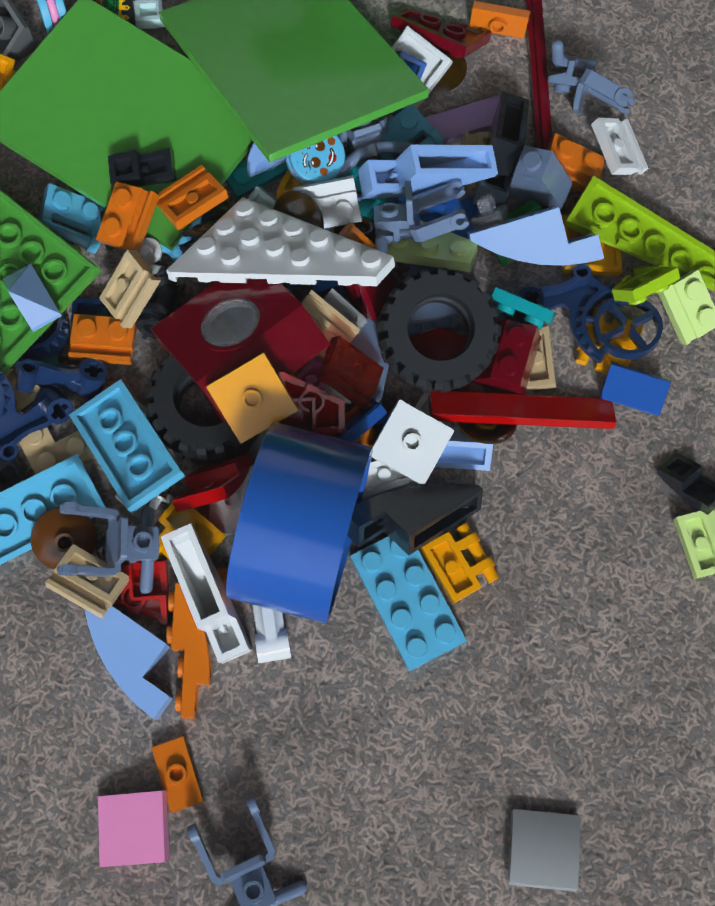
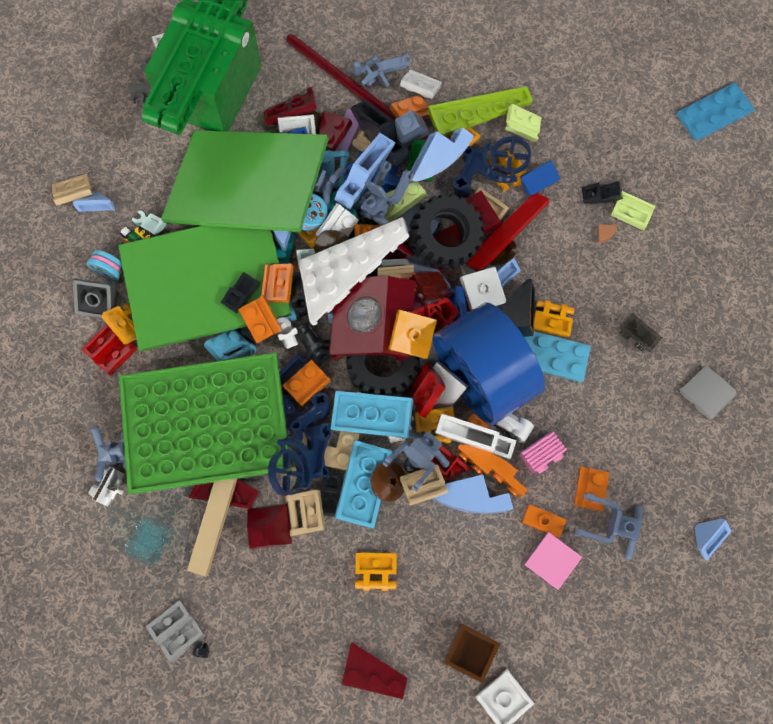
camera: 45 degrees left, 0 degrees up
light blue slope [3,264,61,332] -> none
tan plate [99,250,161,328] -> none
orange plate [469,1,530,39] -> none
clear tile [471,193,510,231] -> none
teal plate [492,287,556,330] -> none
lime wing [612,265,681,305] -> none
none -> dark red wing [319,111,353,151]
none -> bright pink brick [519,431,567,474]
none -> orange plate [573,466,609,512]
none -> nougat tile [597,224,617,243]
none -> clear smoke brick [617,313,663,352]

